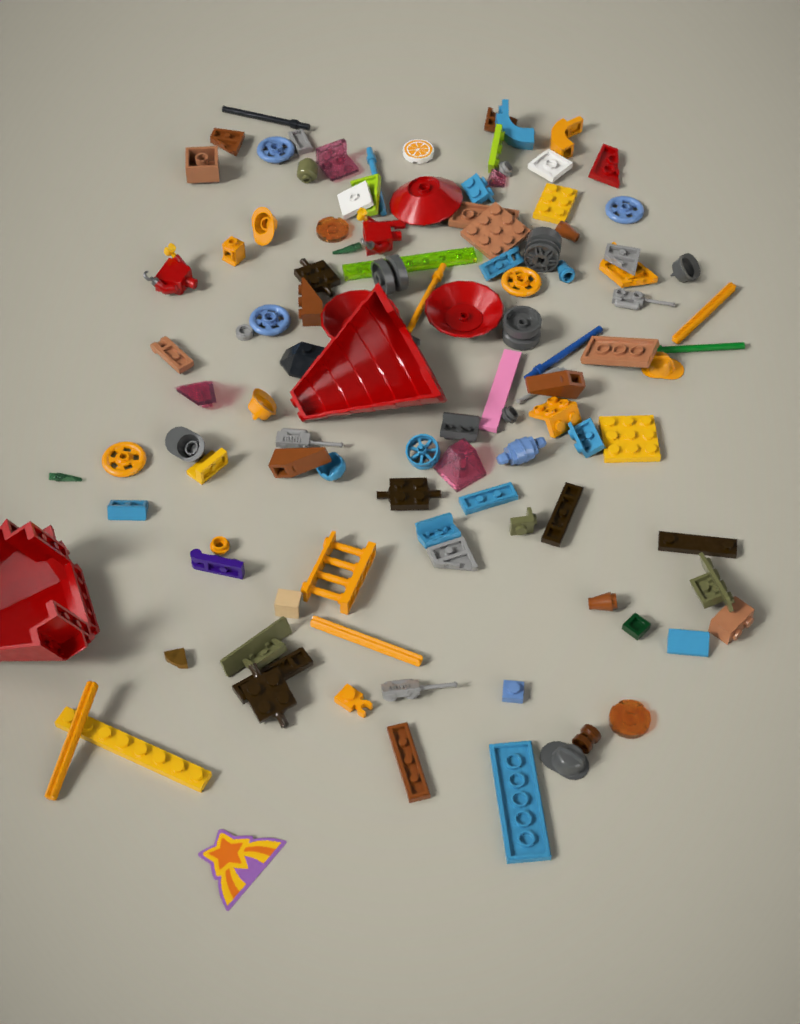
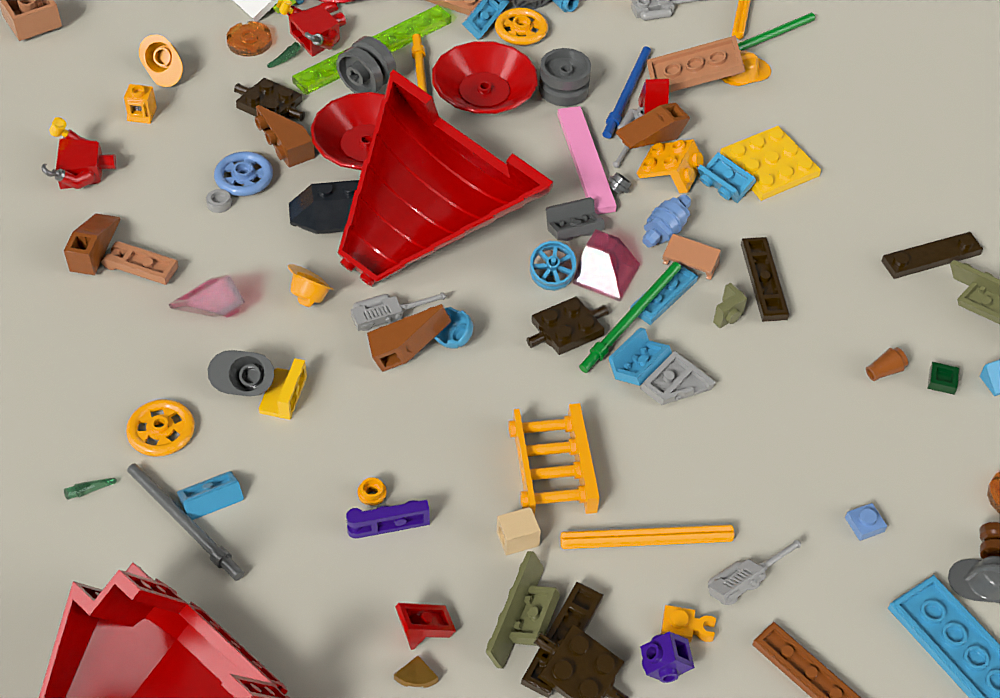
camera: 30 degrees left, 0 degrees up
none -> dark orange slope [64,213,121,275]
none -> dark grey bar [127,463,244,581]
none -> red slope [395,603,456,650]
none -> green bar [579,262,681,373]
none -> red slope [638,79,669,114]
none -> dark purple brick [640,631,695,683]
none -> nougat hinge [662,234,721,280]

